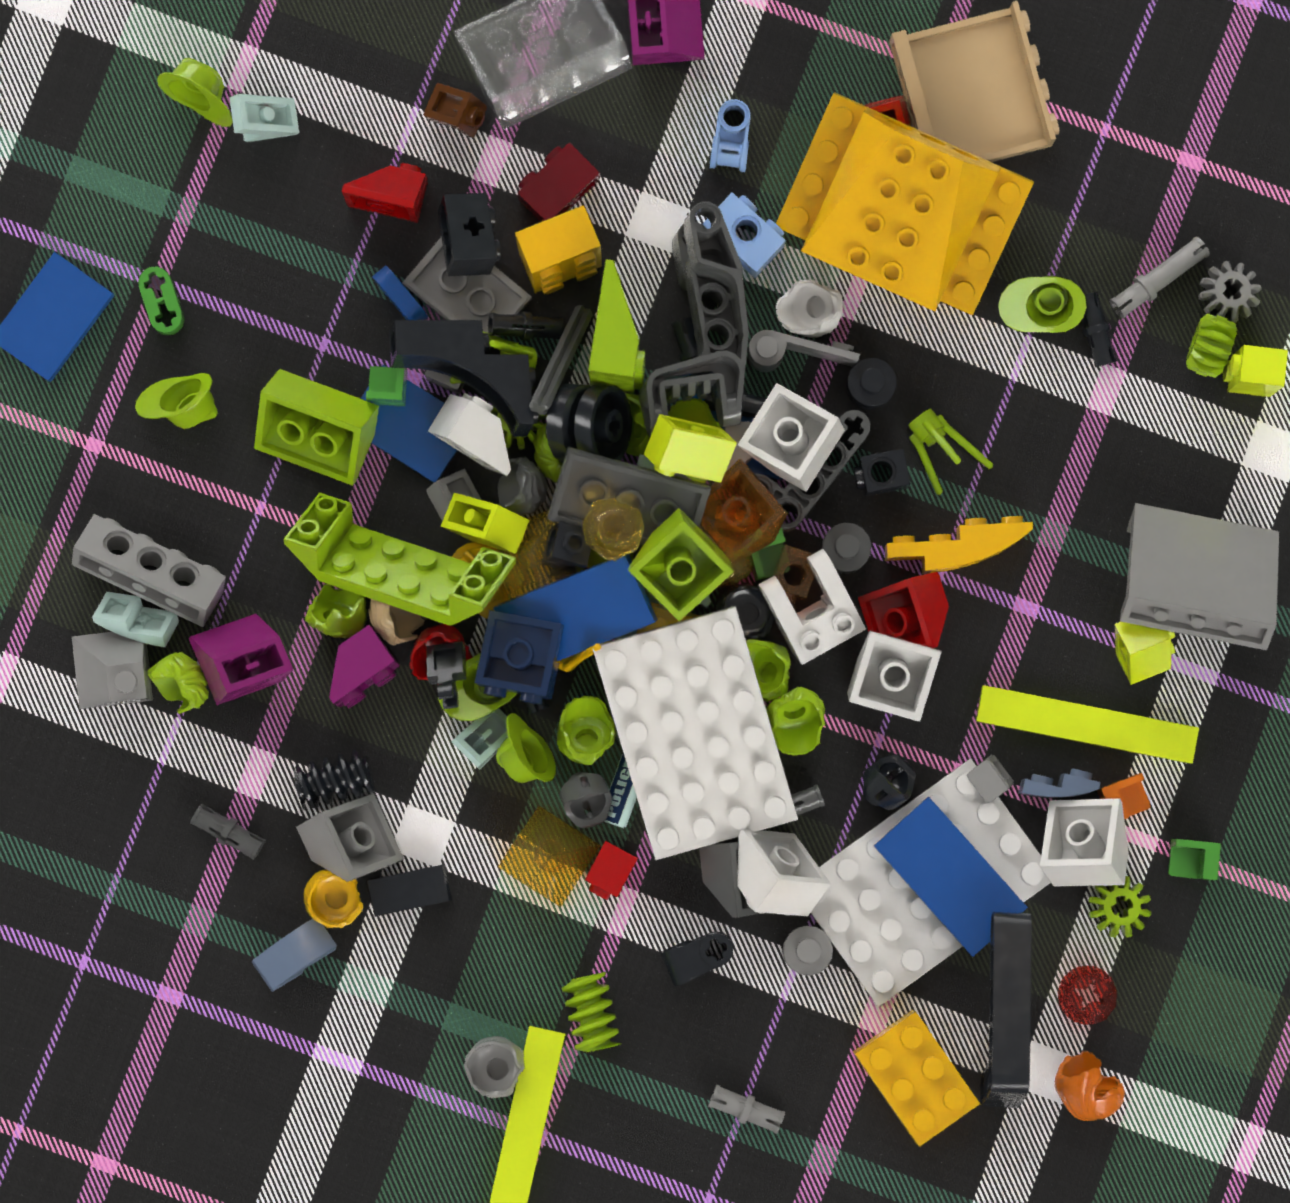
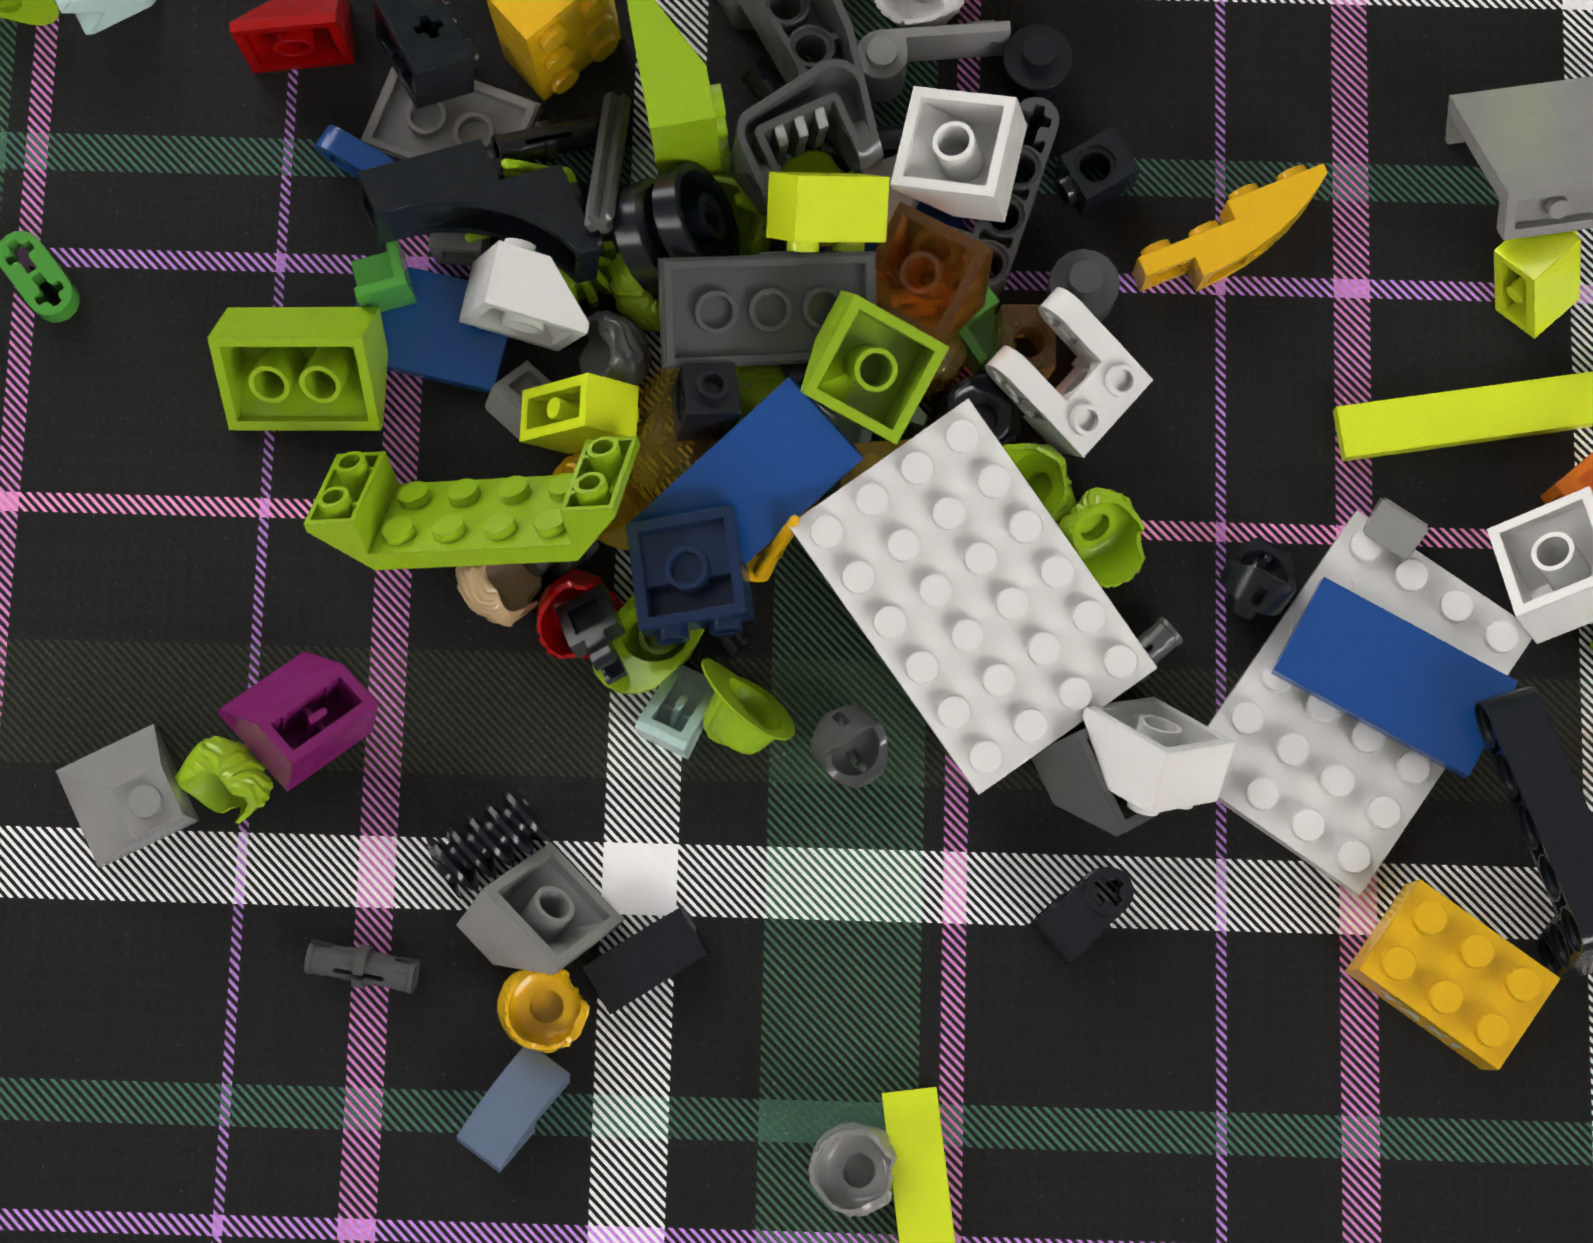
camera: 15 degrees left, 5 degrees down
light grey brick [72,514,226,627] -> none
light aqua slope [92,592,179,647] -> none
lime piece [135,373,218,429] -> none
lime hair [305,584,367,638] -> none
magenta slope [329,625,400,708] -> none
clear yellow slope [498,806,601,907] -> none
lime hair [557,696,616,765] -> none
lime piece [561,972,622,1052] -> none
clear yellow hair [582,498,644,561] -> none
red brick [585,841,638,900] -> none
slope [604,753,637,829] -> none
light grey pin [708,1084,785,1134] -> none
light grey piece [782,926,833,976] -> none
white slope [847,631,941,722] -> none
red slope [858,572,949,648] -> none
lime plant [908,409,993,495] -> none
sand blue slope [1018,768,1101,798] -> none

